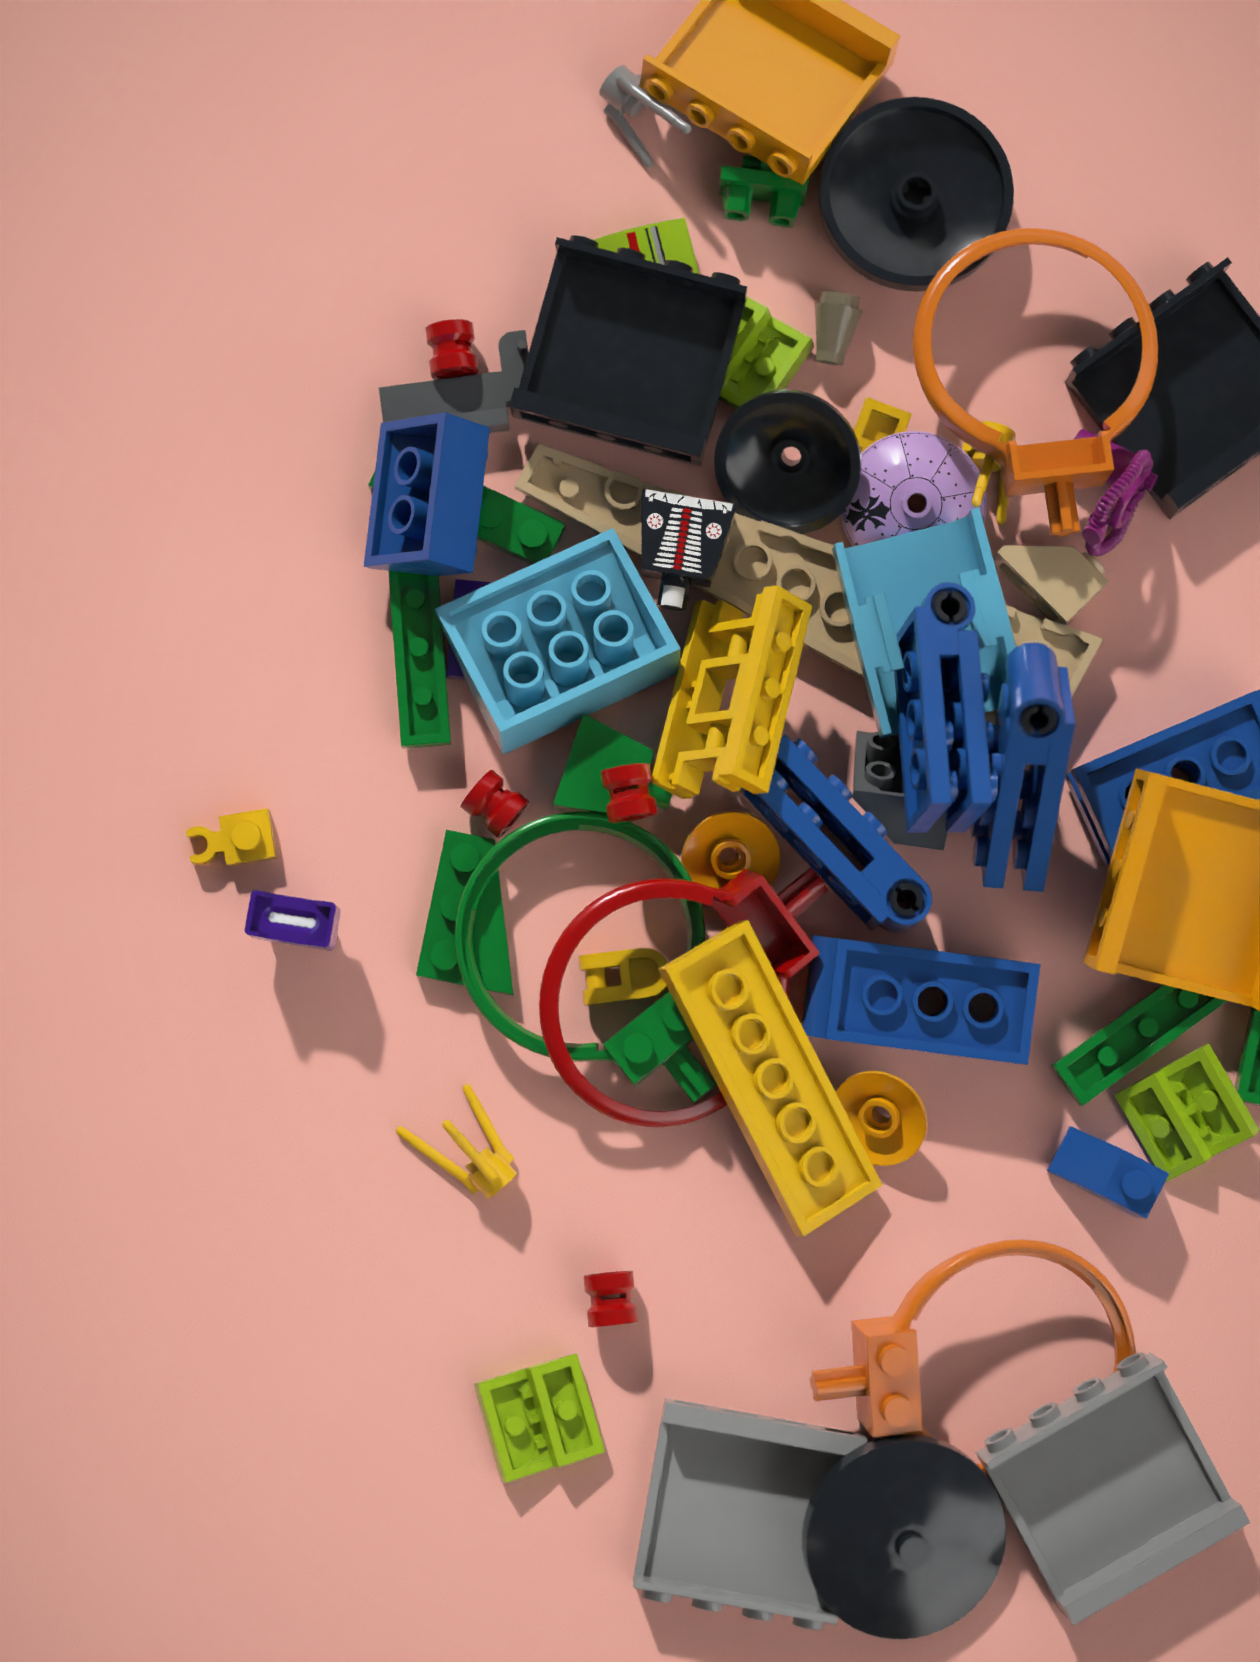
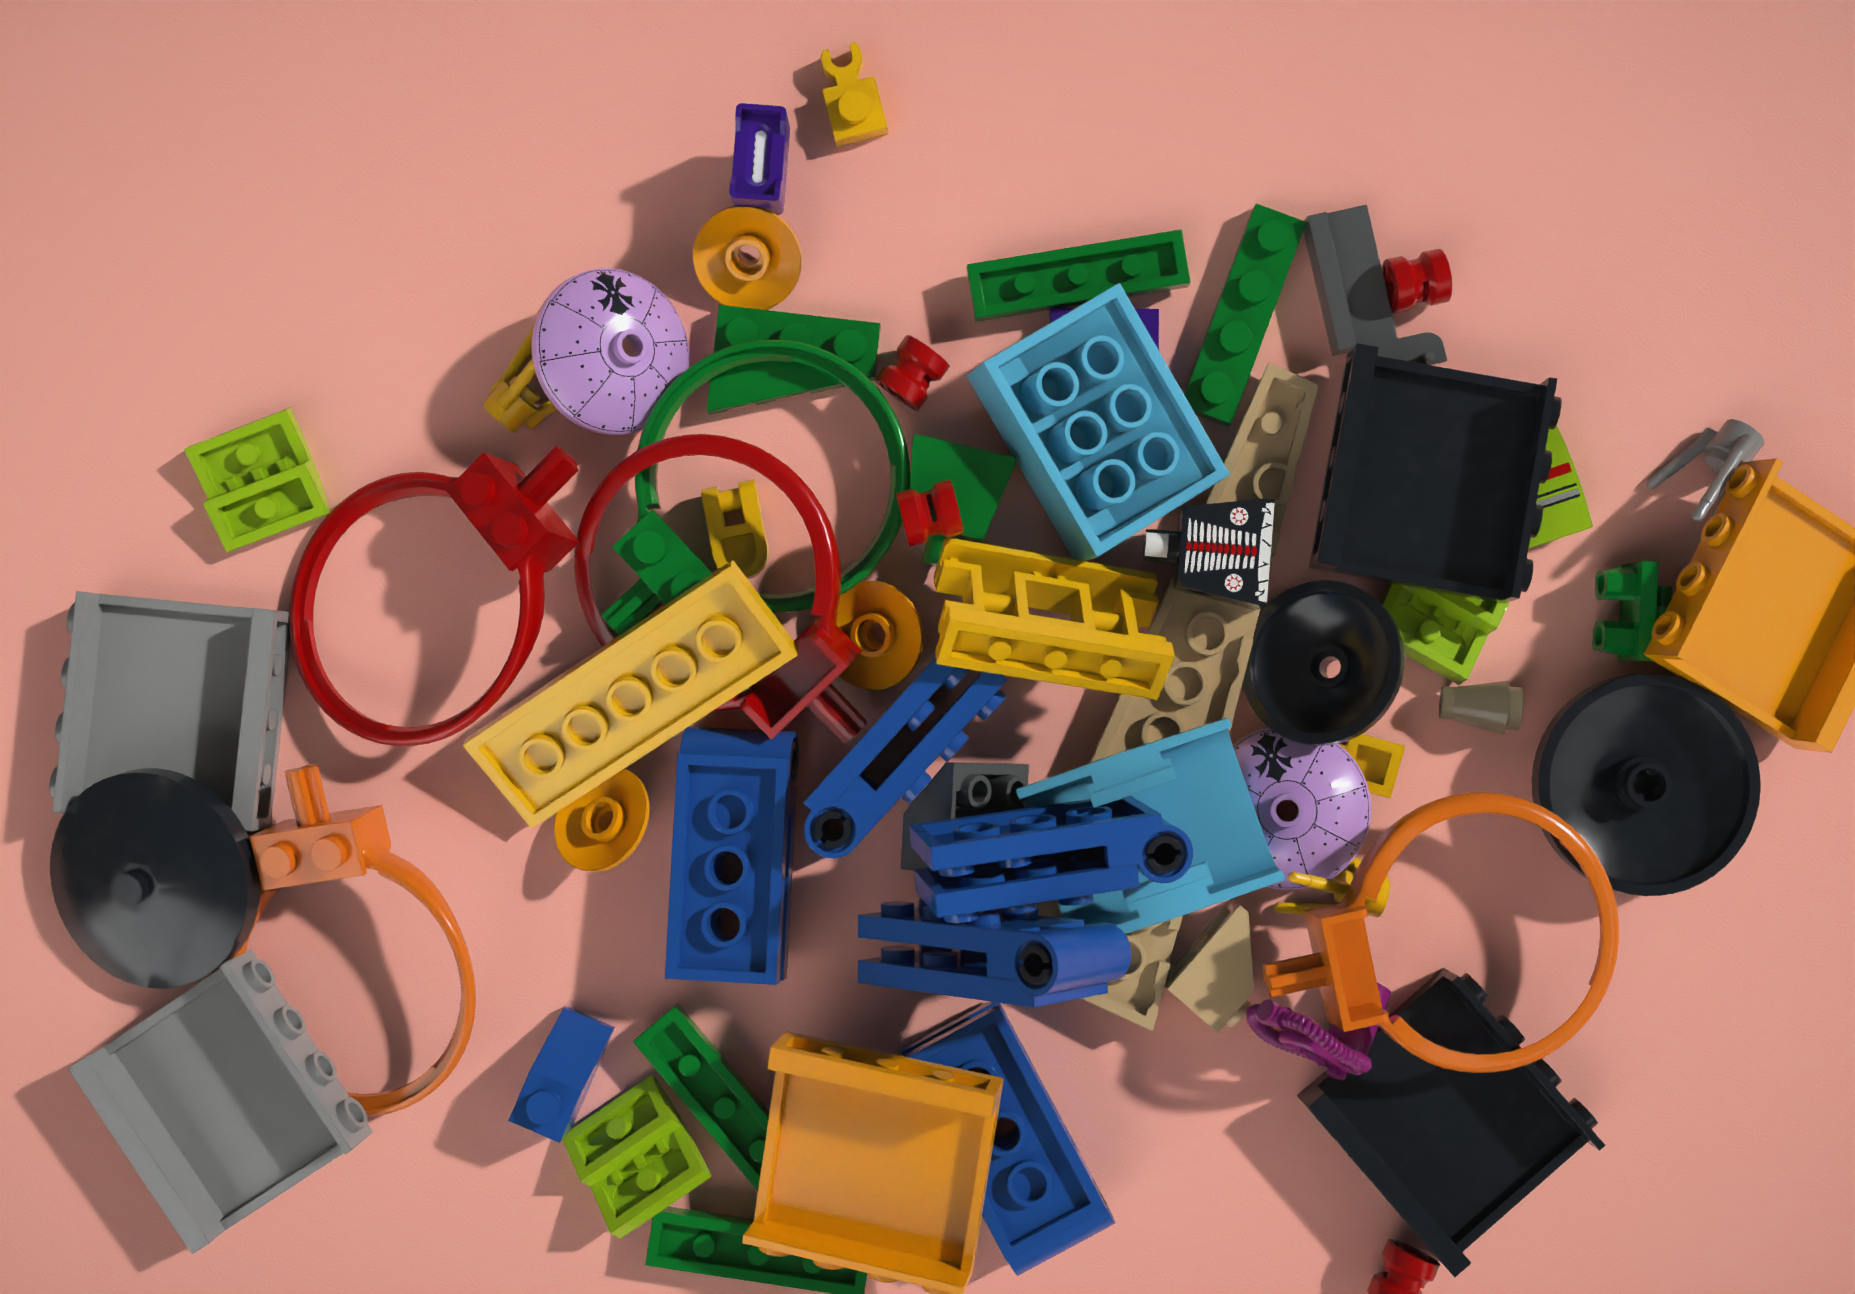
camera: 85 degrees right, 5 degrees up
blue slope [363,412,490,576] -> none
red wheel [583,1270,638,1327] -> none
none -> red brick [289,446,579,746]
none -> lavender dish [532,268,689,435]
none -> light orange dish [693,206,802,310]

